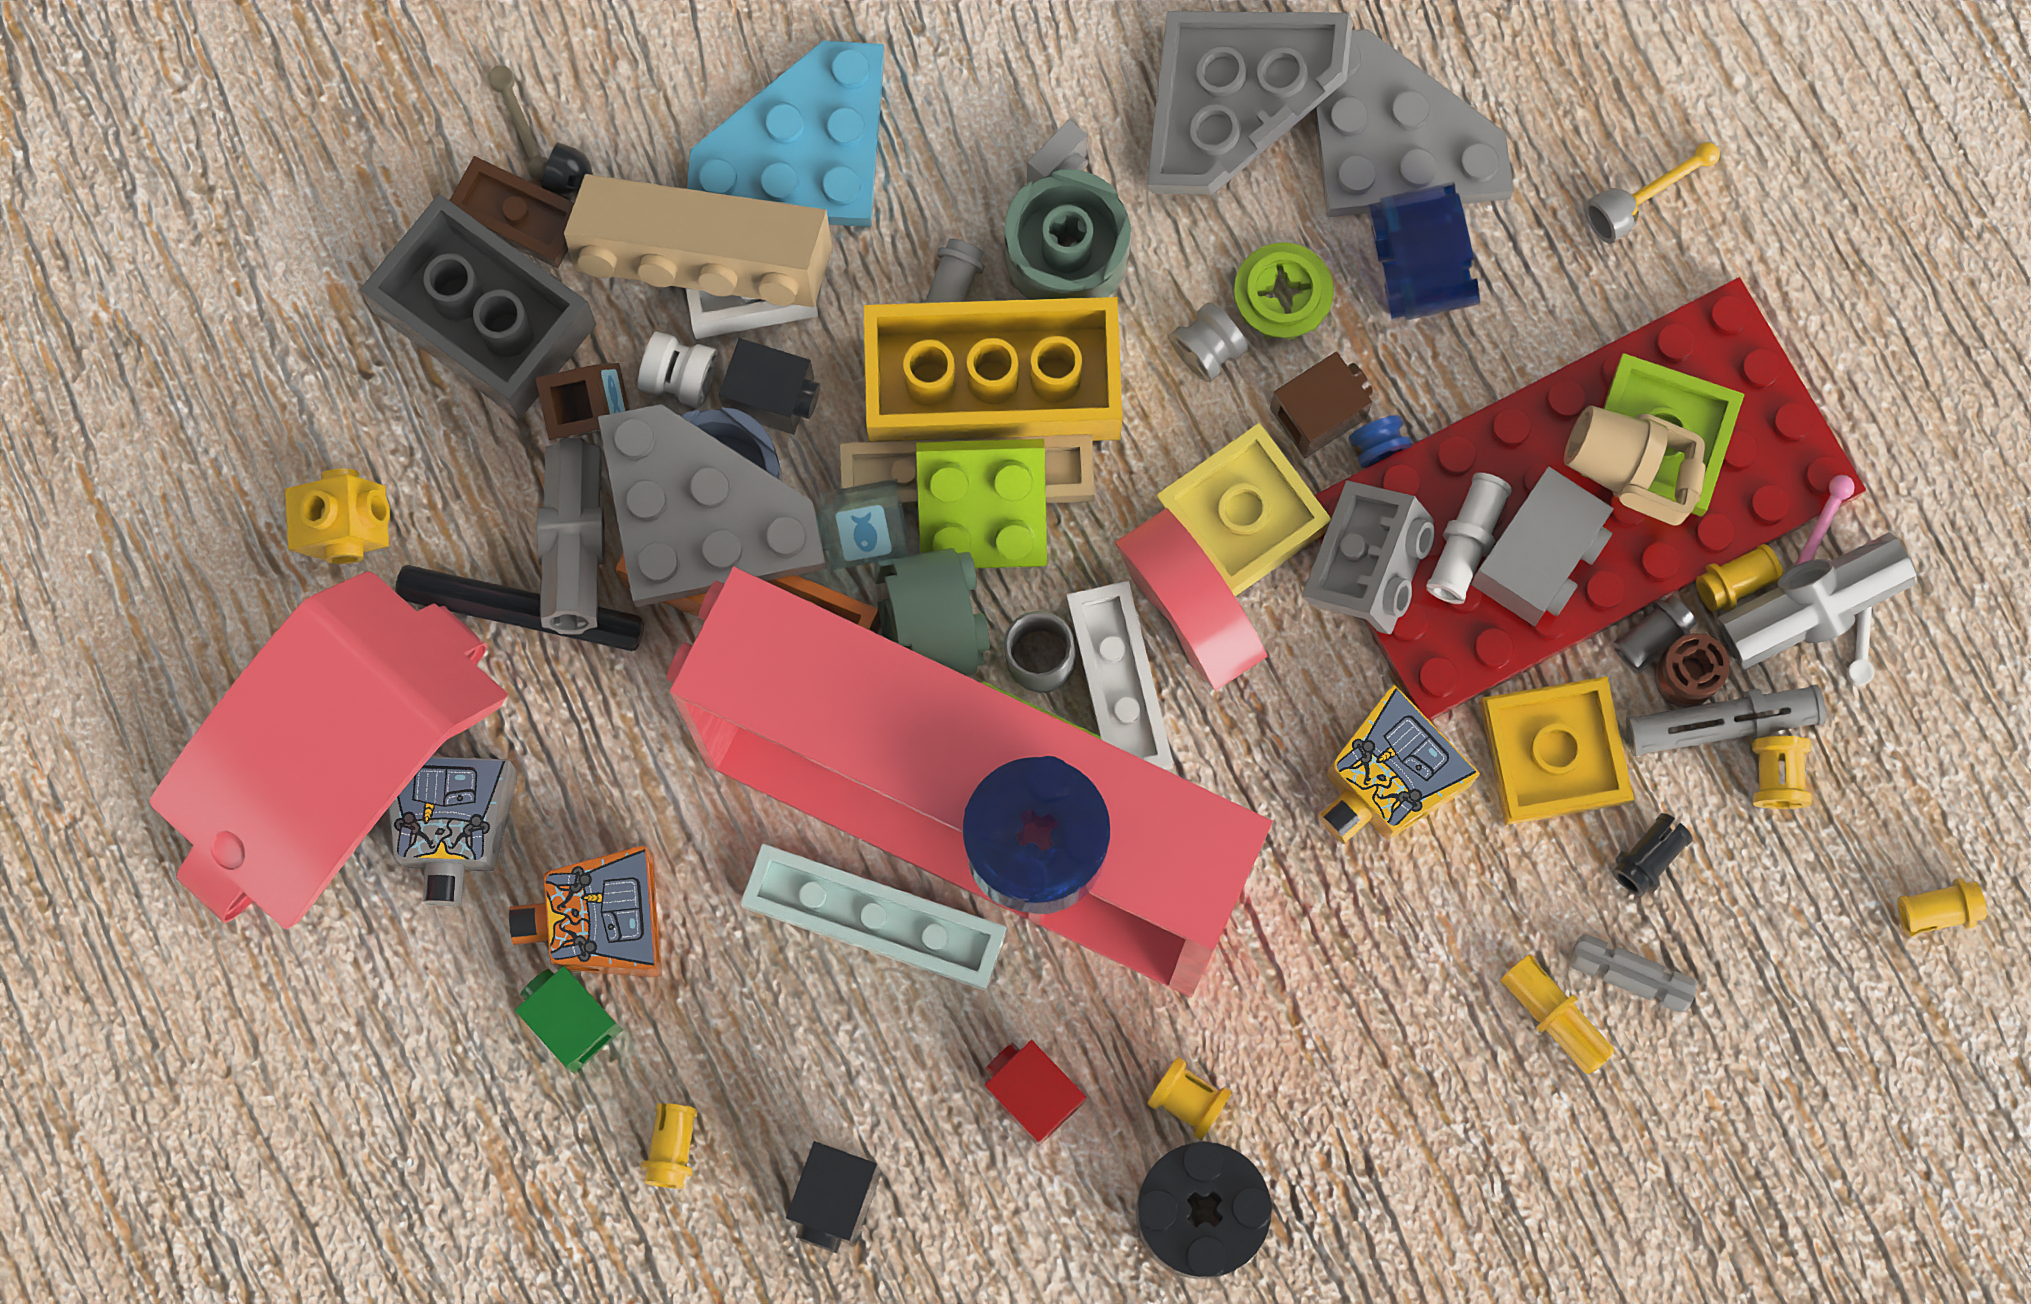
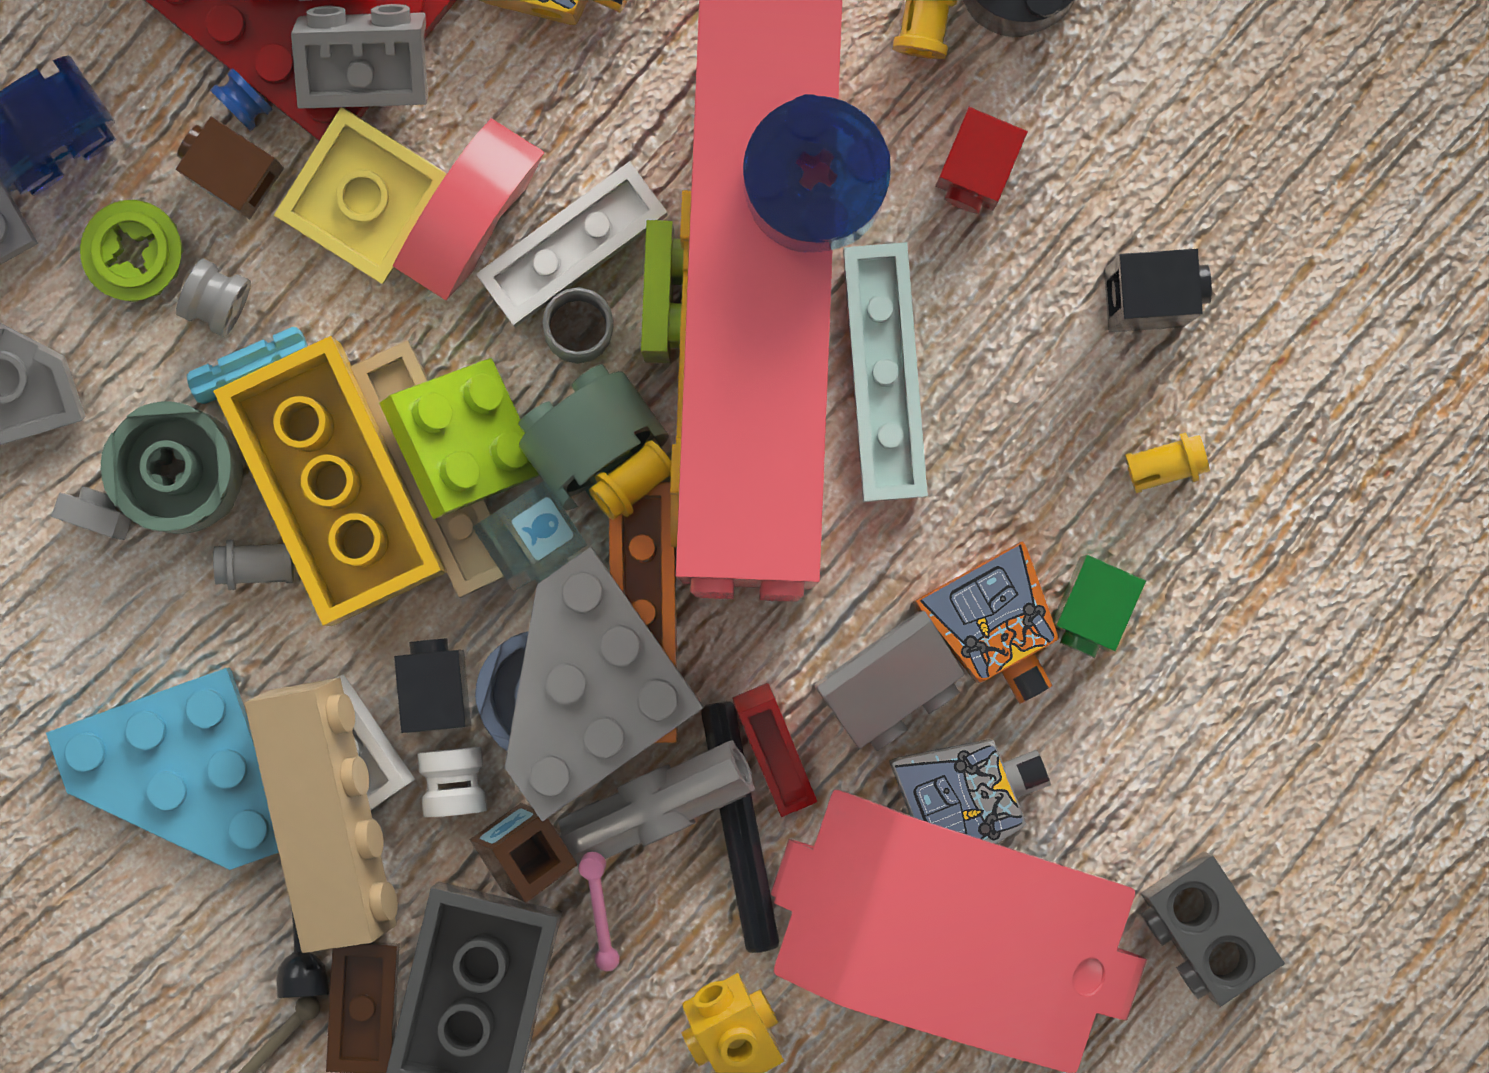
camera: 115 degrees left, 10 degrees up
none -> medium azure axle [186,327,308,404]
none -> bright pink hinge [578,852,620,972]
none -> yellow pin [589,440,671,520]
none -> red piece [732,683,818,817]
none -> light grey slope [814,611,965,751]
none -> dark grey brick [1140,851,1285,1007]

